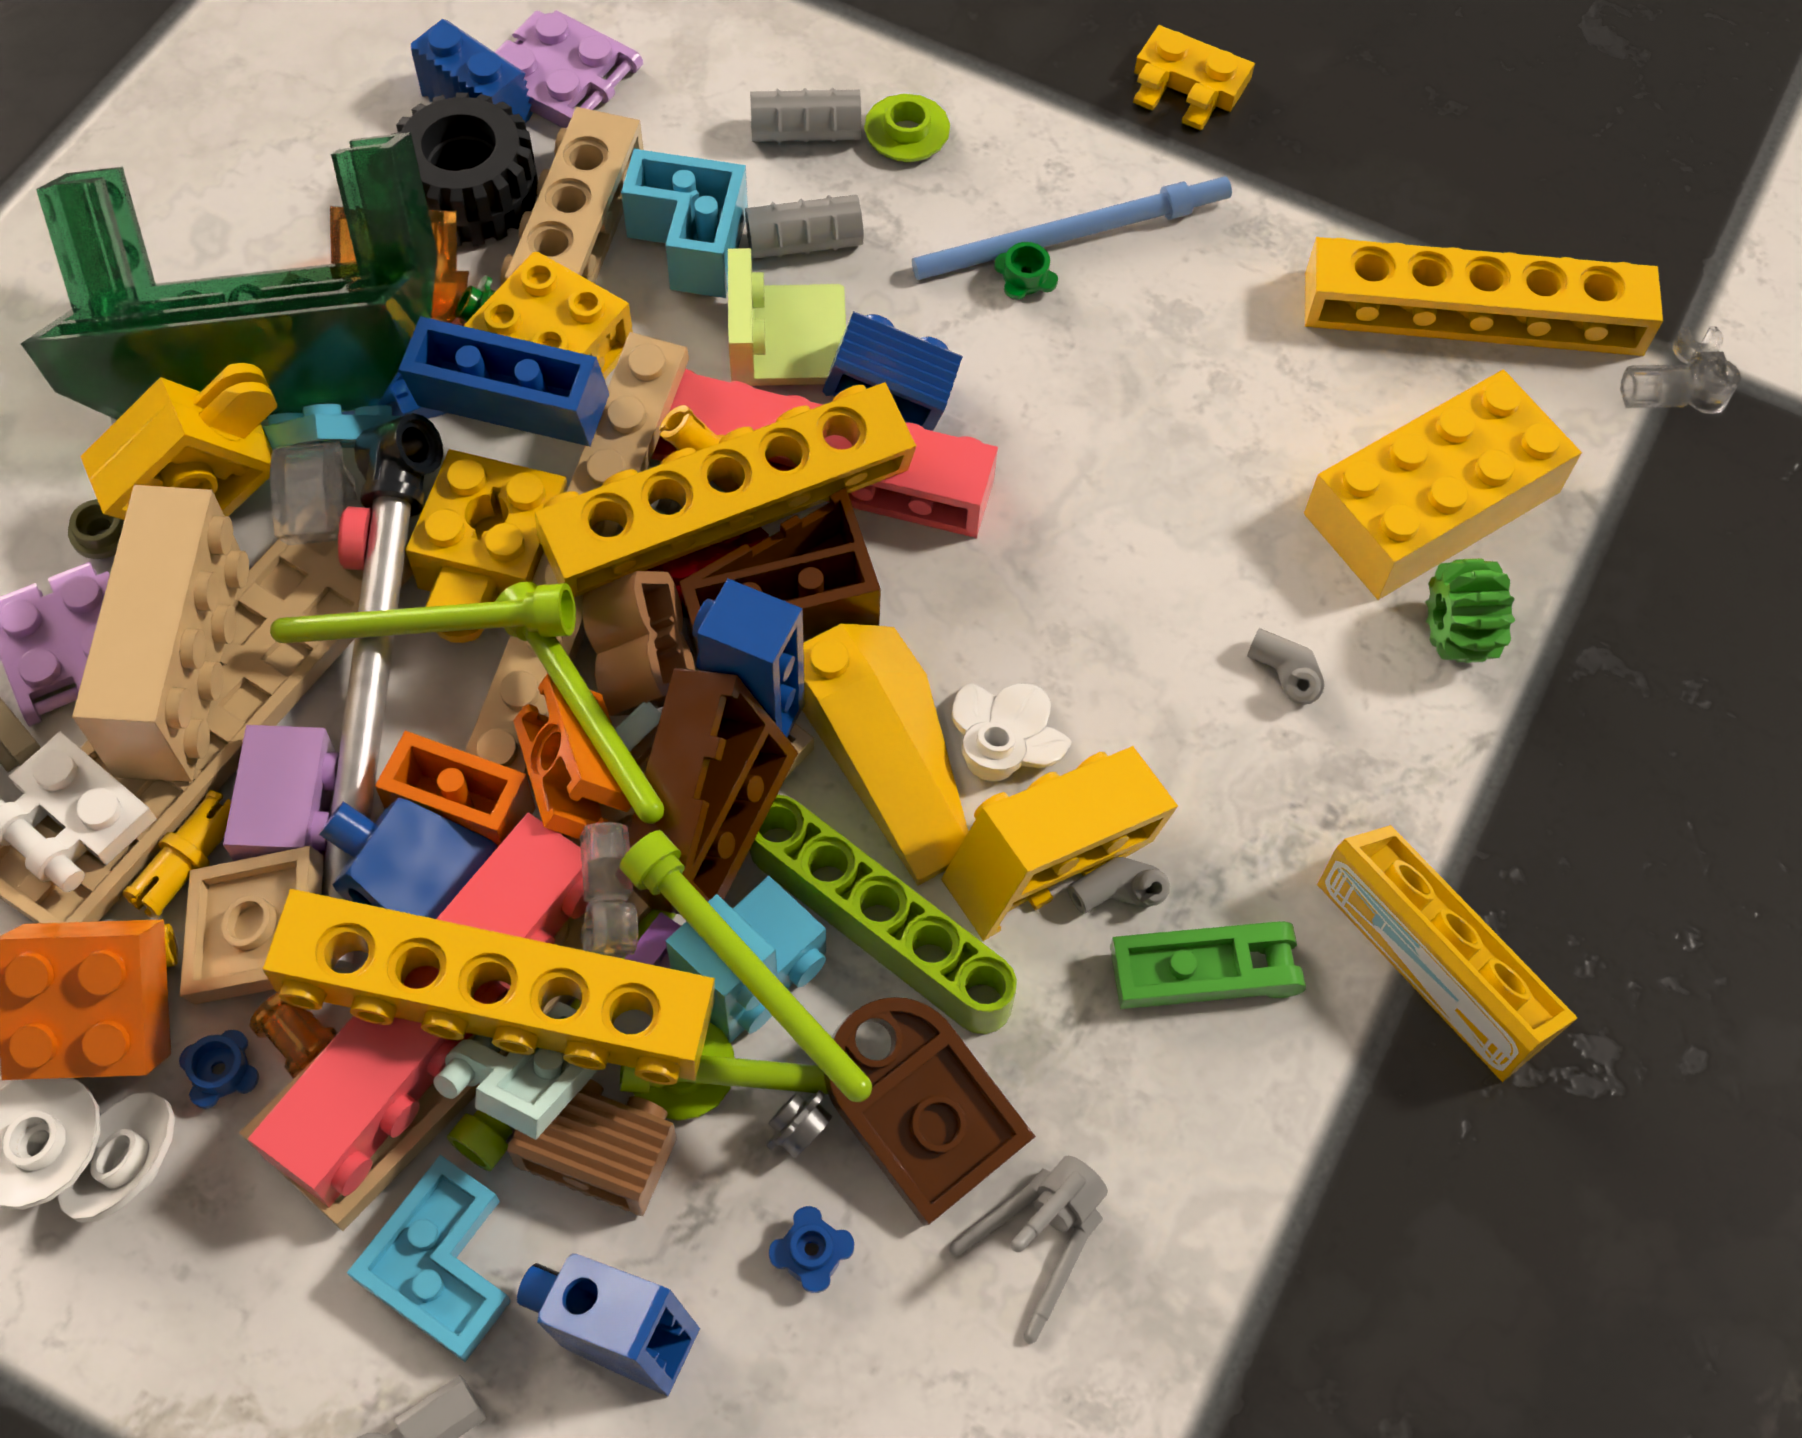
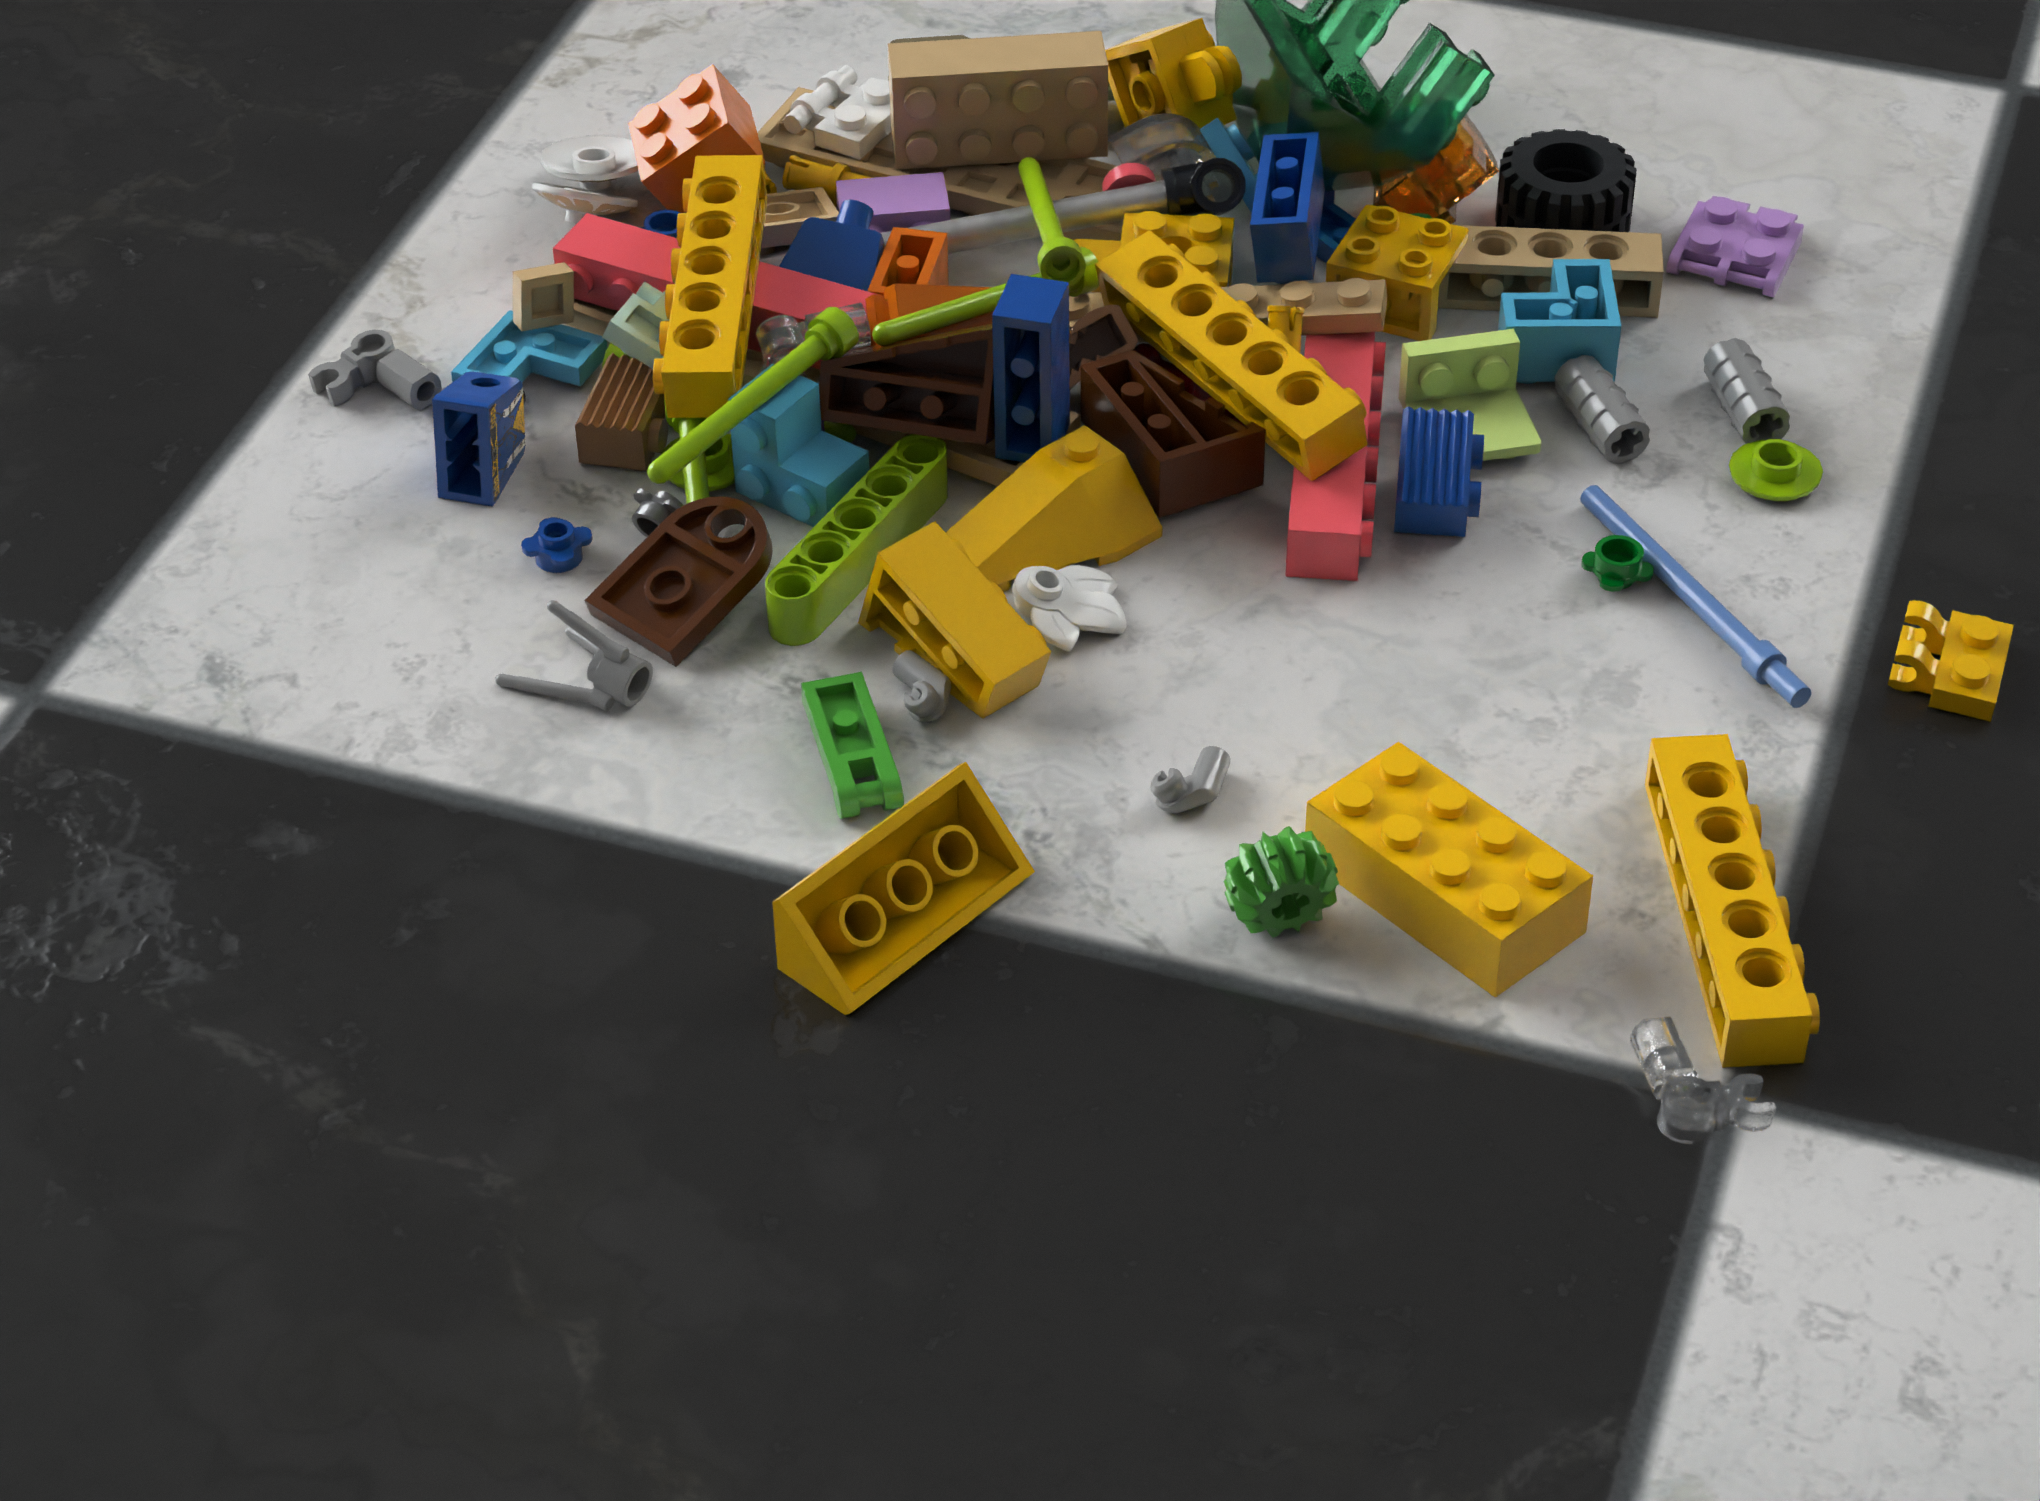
camera: 85 degrees right, 20 degrees down
blue brick [411,19,533,123] -> none
none -> tan plate [513,262,574,331]

